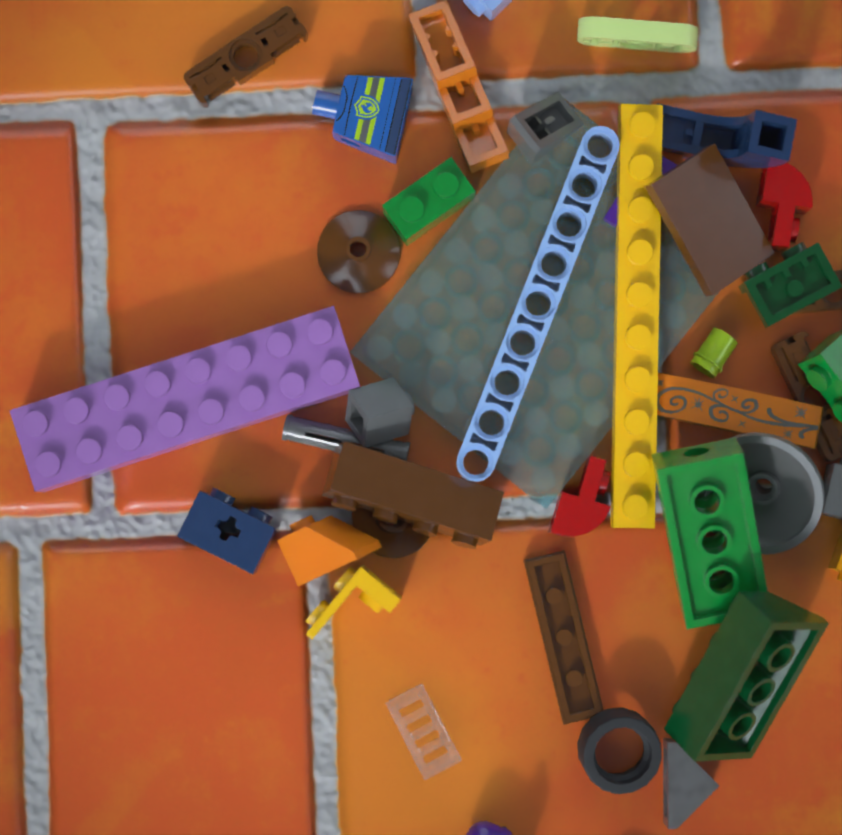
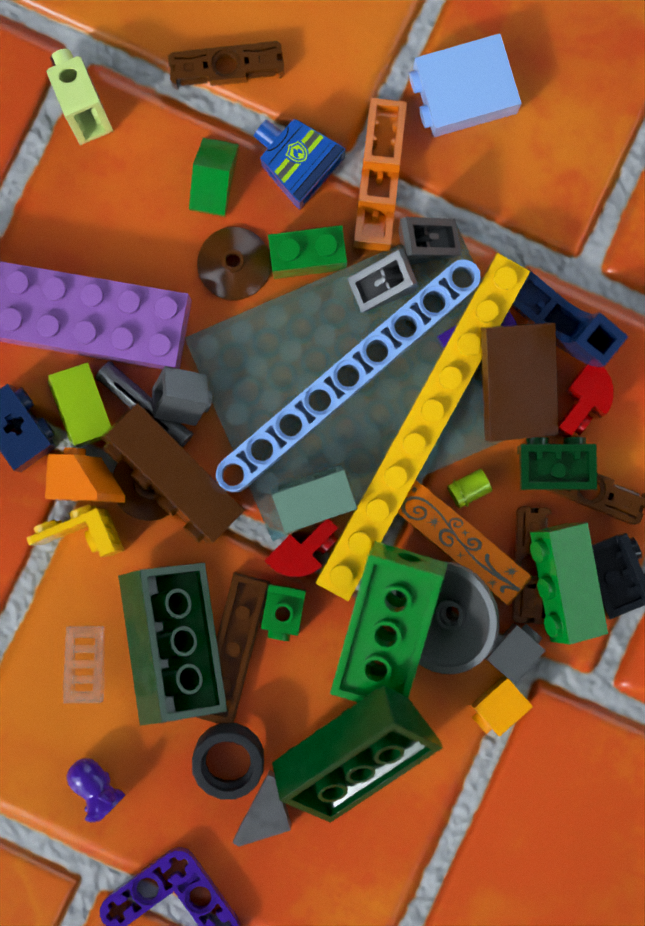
camera: 30 degrees right, 0 degrees up
yellowish green beam [577,16,699,53] -> none
none -> yellowish green torso [46,49,114,145]
none -> lime hinge [48,362,111,448]
none -> dark green slope [118,563,227,726]
none -> green slope [189,138,239,217]
none -> green brick [261,584,306,641]
none -> sand green hinge [271,465,357,534]
none -> flat silver slope [348,249,418,313]

